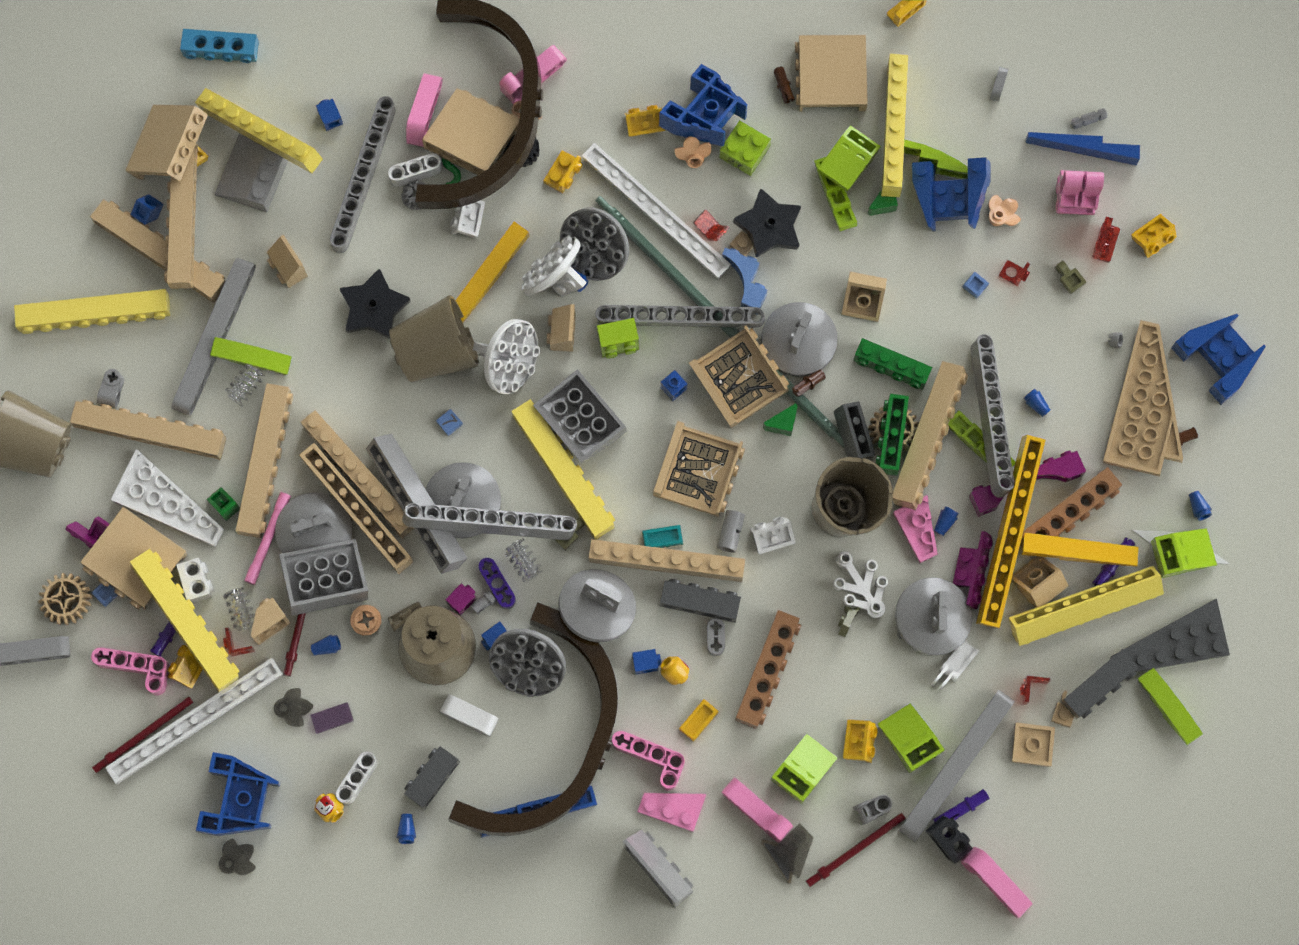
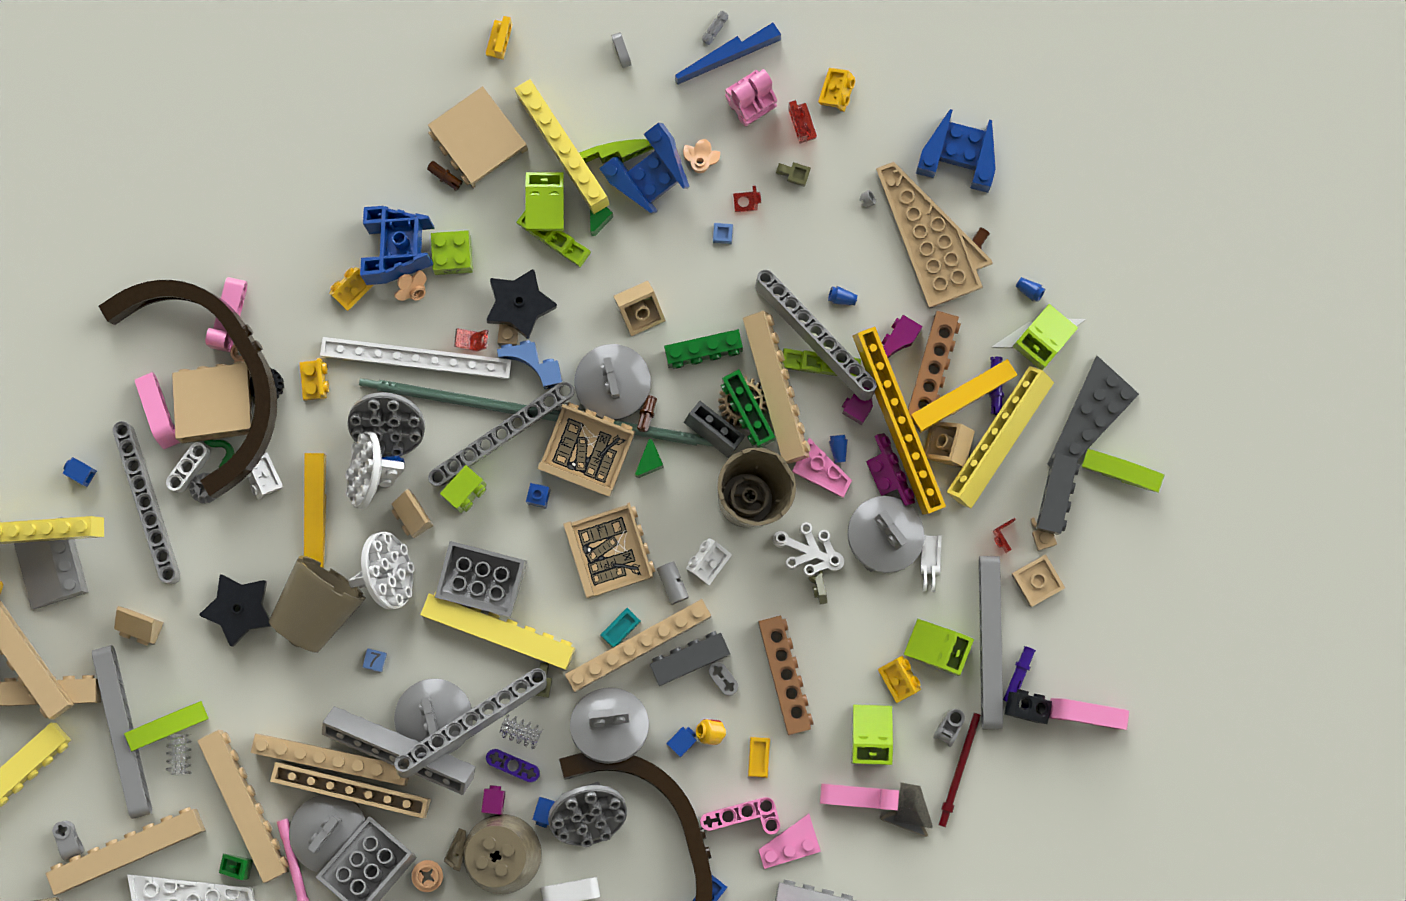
camera: 35 degrees left, 5 degrees up
light grey pin [471,592,496,614] -> none

